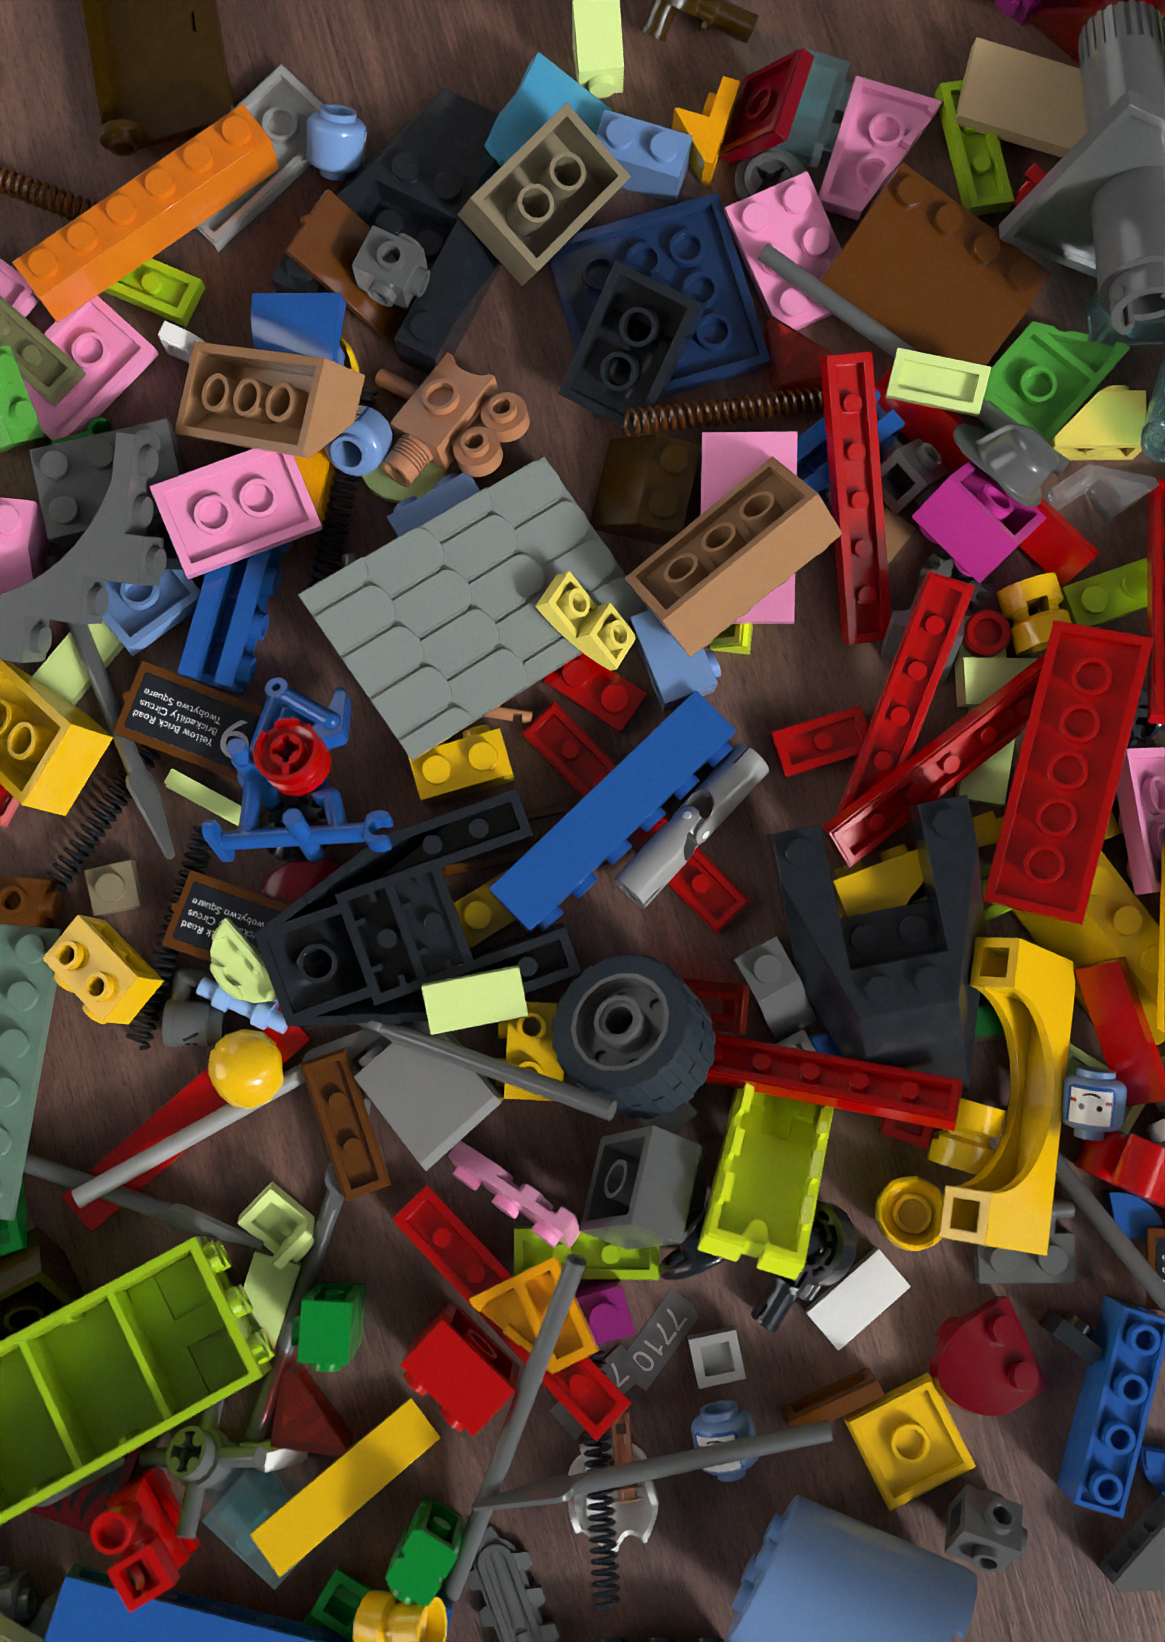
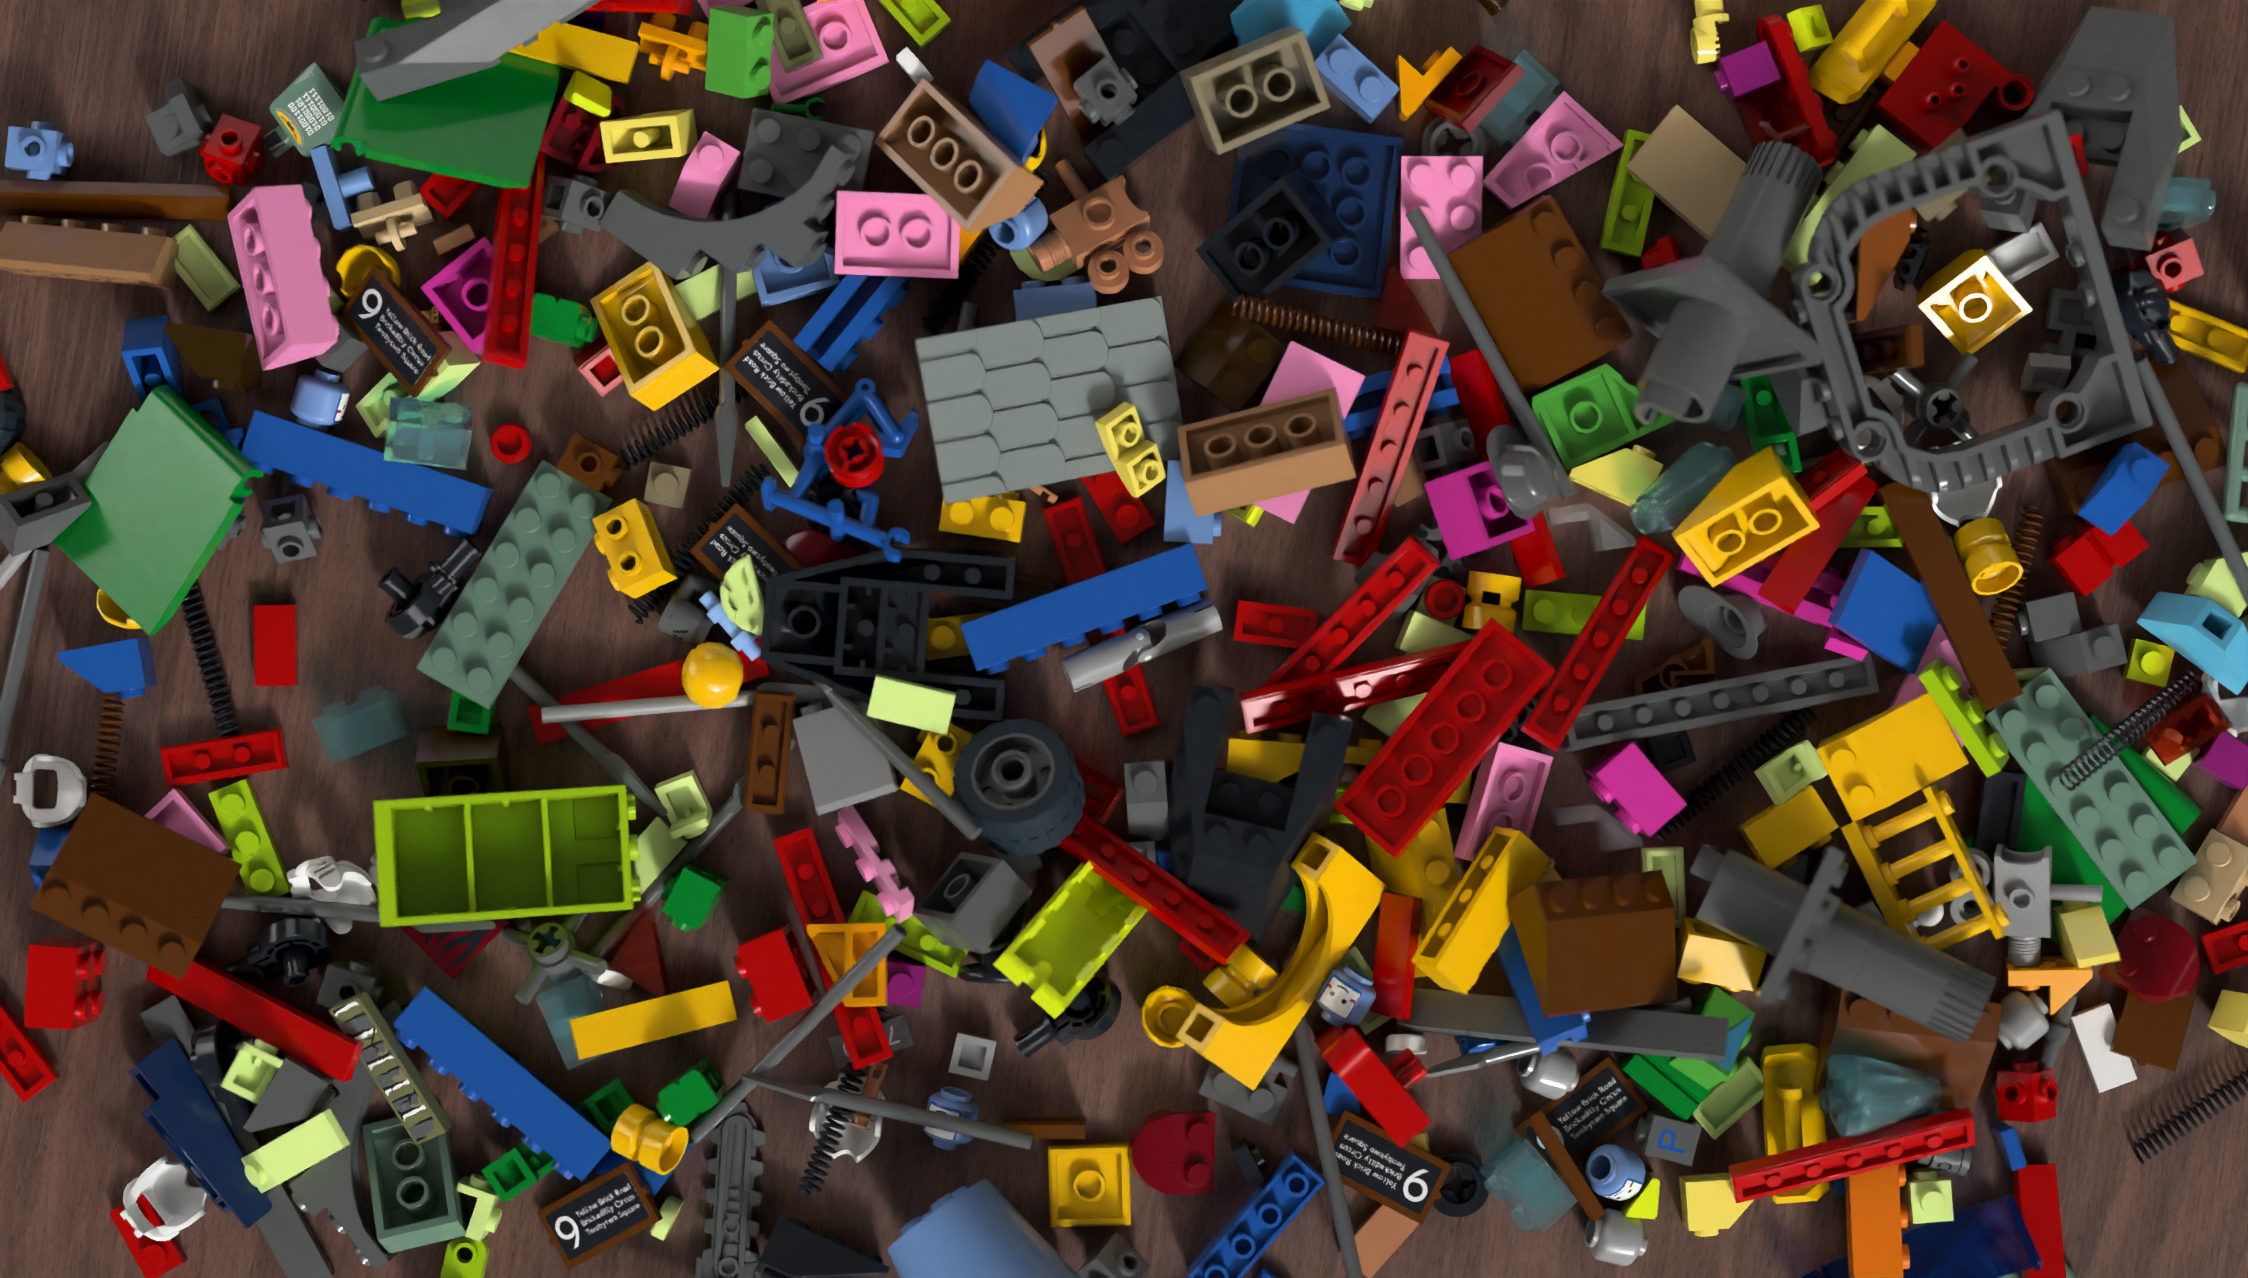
camera: 20 degrees right, 5 degrees up
red hips [90,1465,201,1613] -> none
flat silver sticker [627,1289,699,1391] -> none
white tile [804,1247,911,1351] -> none
yellowish green tile [885,348,991,417] -> none

